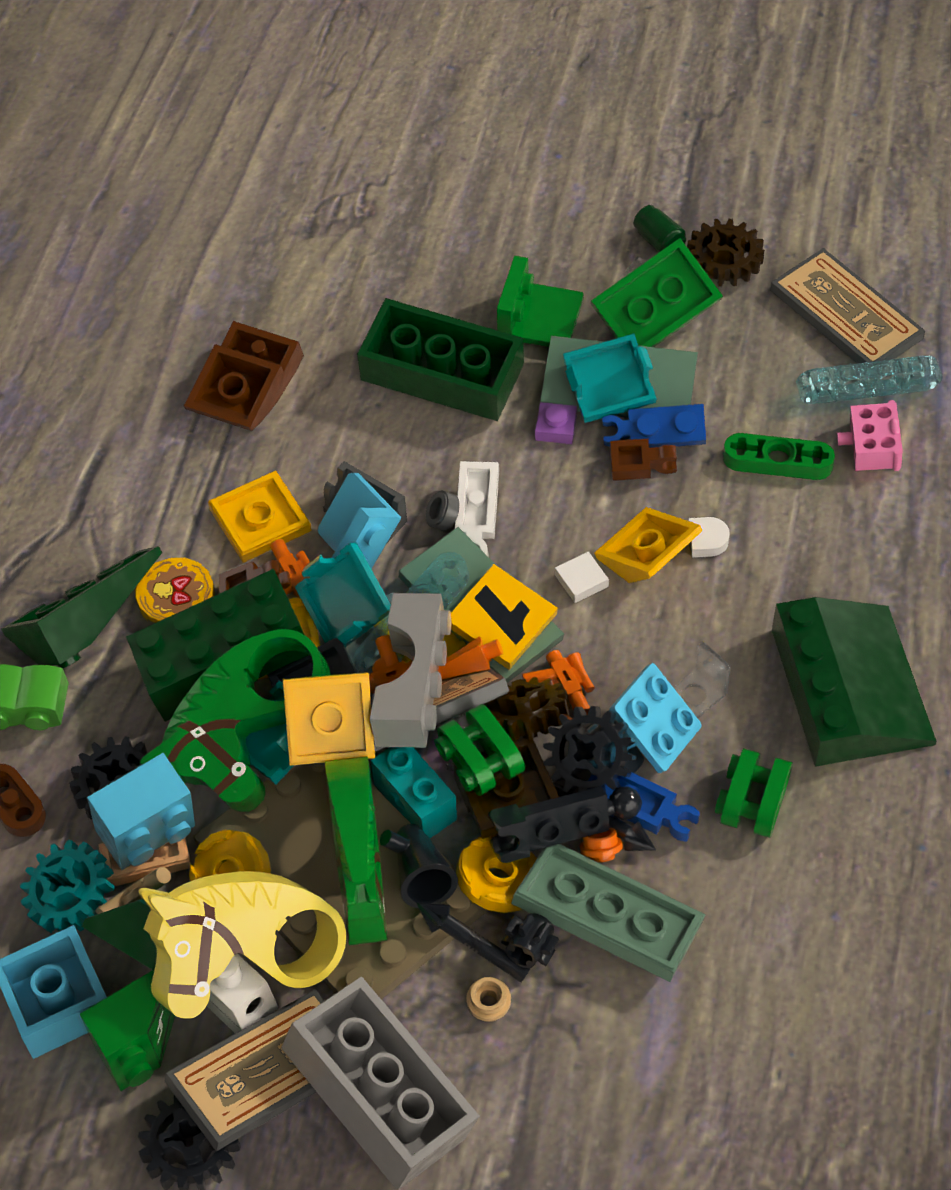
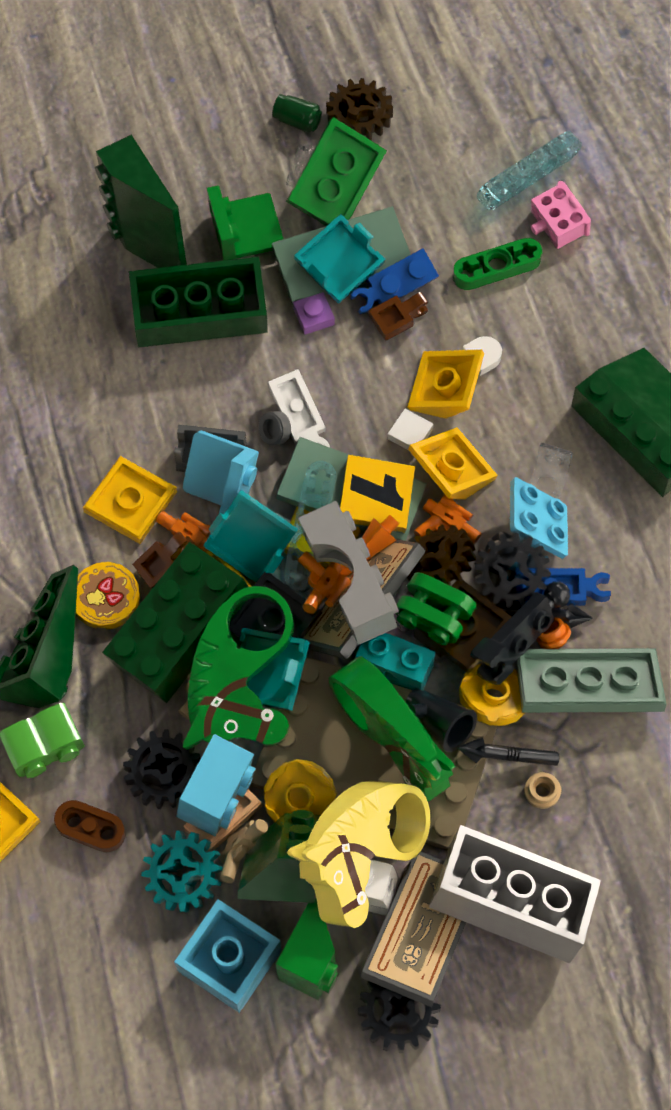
camera: 30 degrees left, 10 degrees up
reddish brown slope [184,321,304,431] -> none
yellow tile [283,672,375,766] -> none
black gear [501,913,559,968] -> none
green brick [715,748,793,838] -> none
tile [770,248,925,375] -> none
none -> dark green slope [95,134,187,268]
none -> yellow slope [408,427,498,500]

